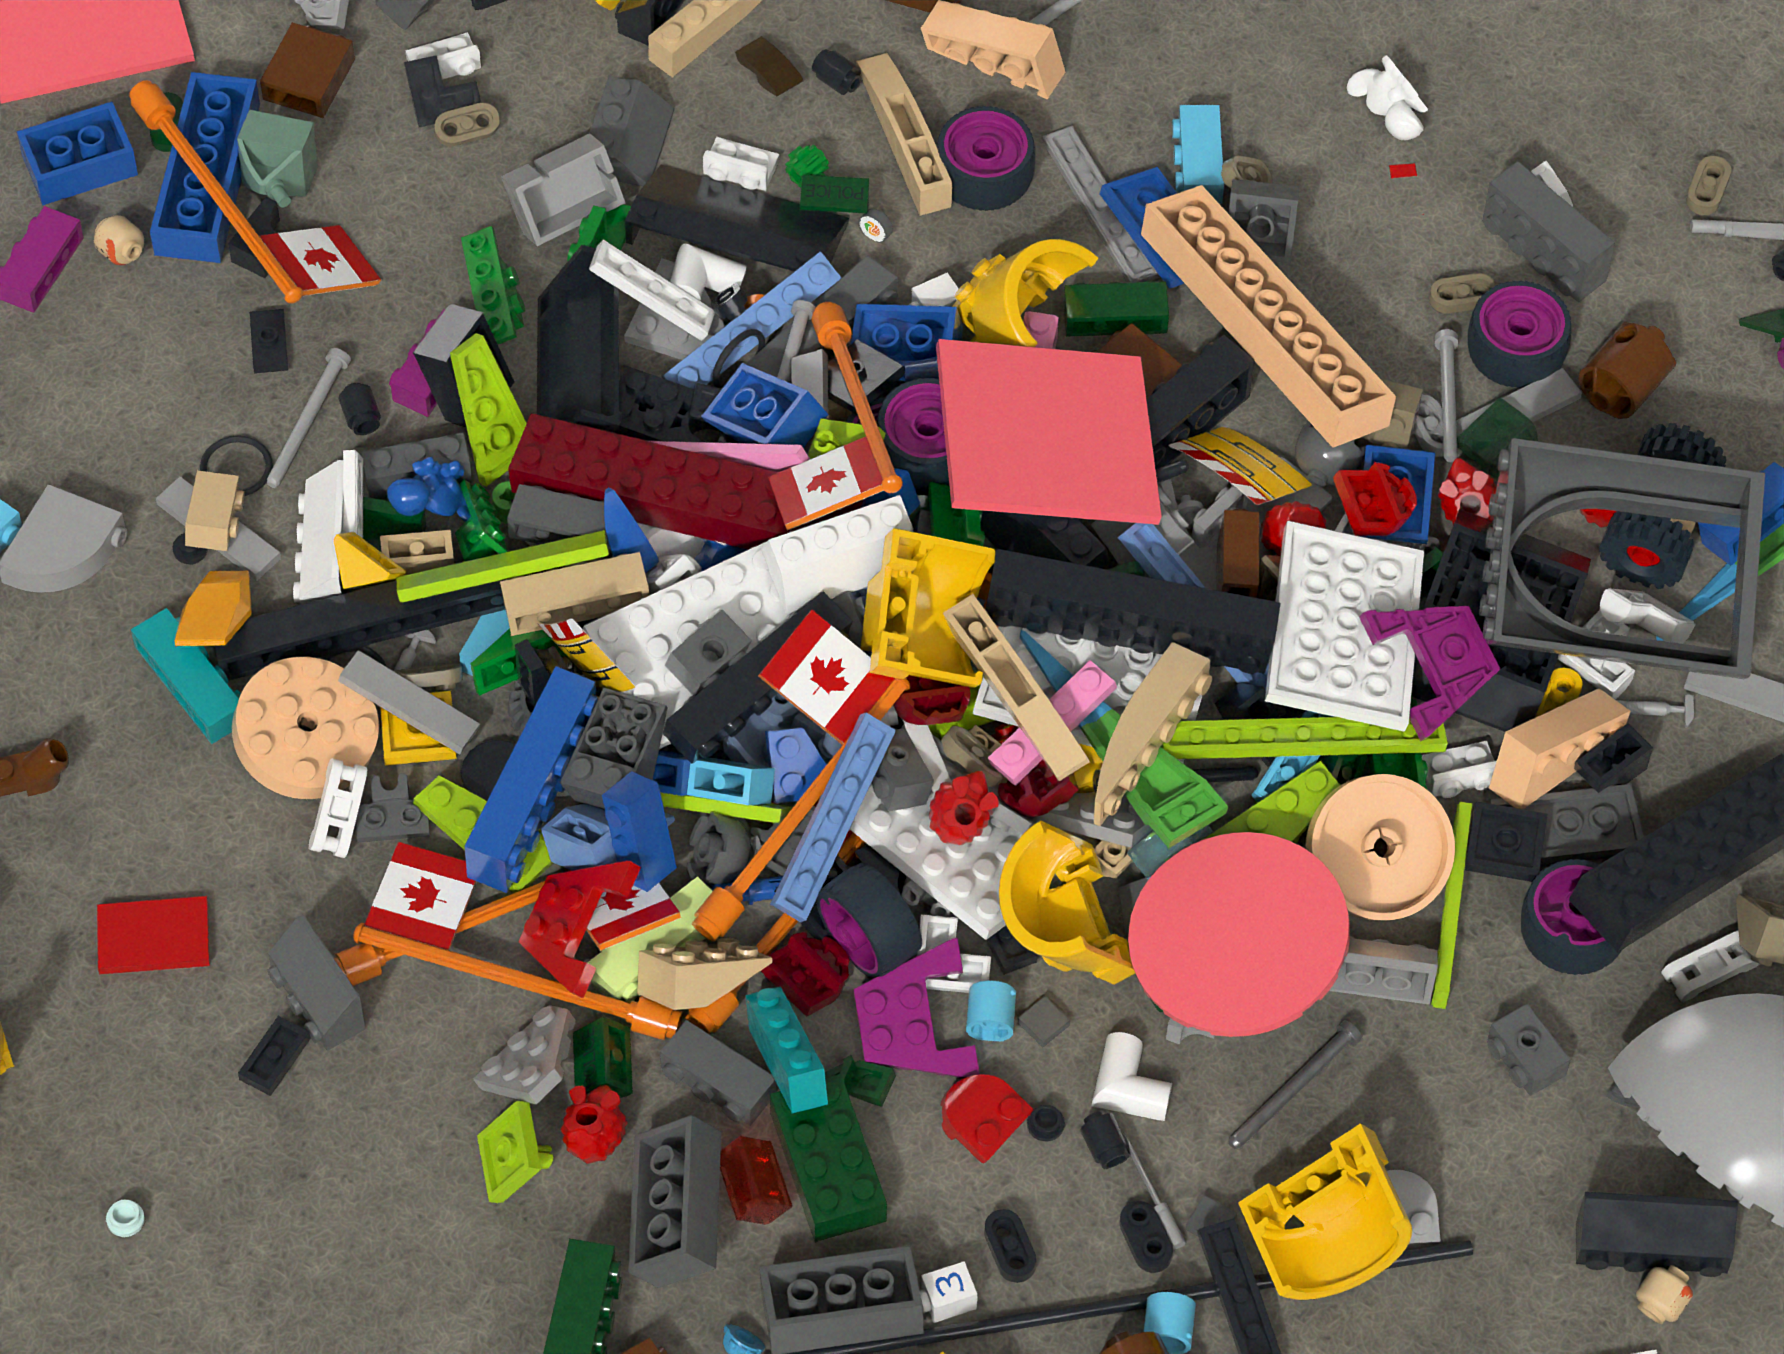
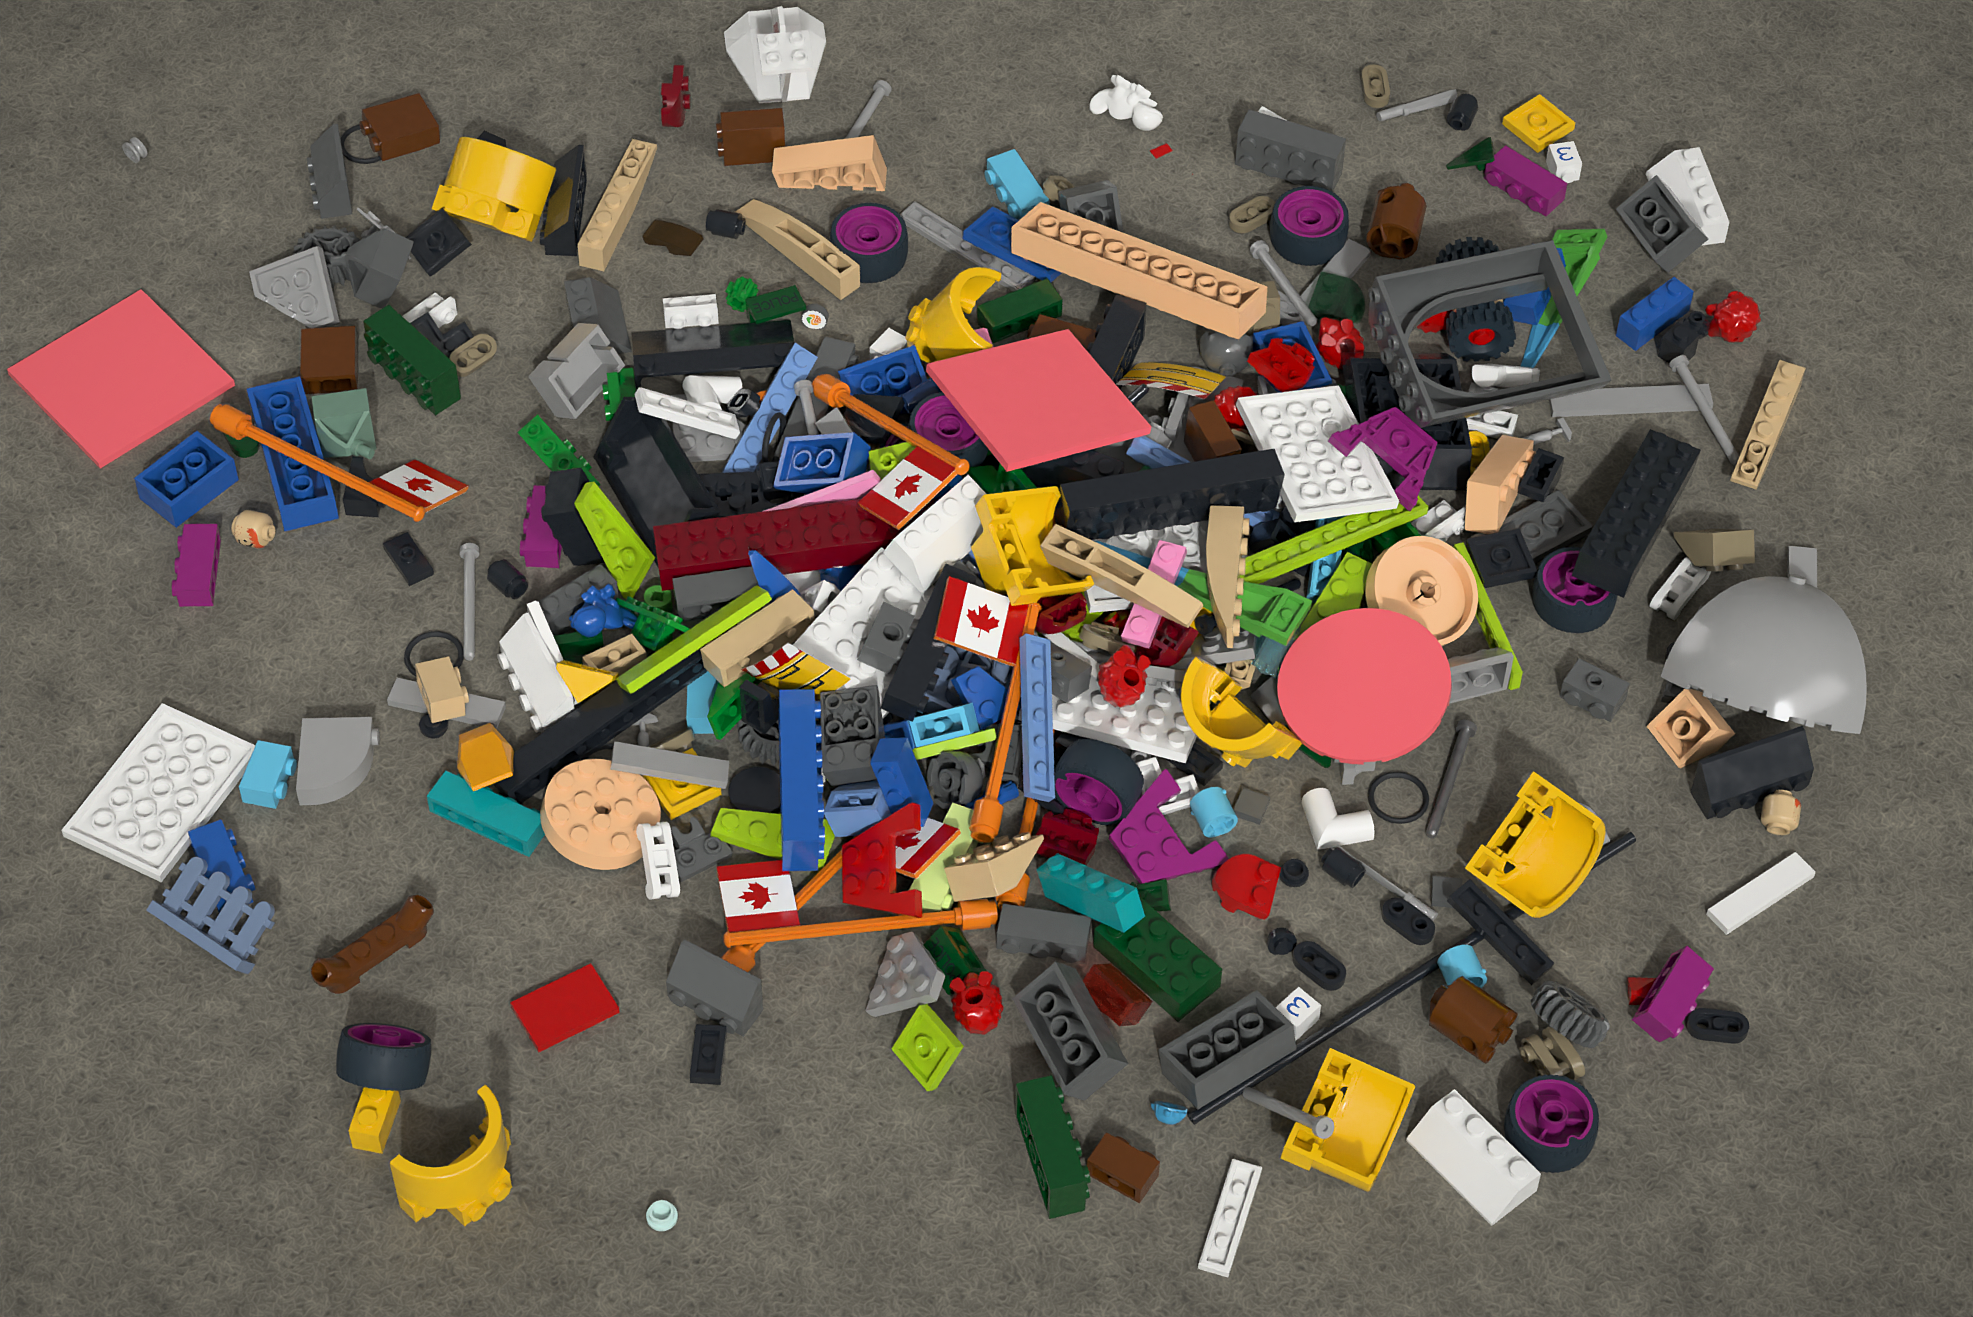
camera: 25 degrees left, 5 degrees down
none -> dark green brick [363,305,461,416]
none -> black plate [1267,927,1297,955]
none -> black tyre [1368,772,1429,824]
none -> light nougat slope [1647,689,1735,768]

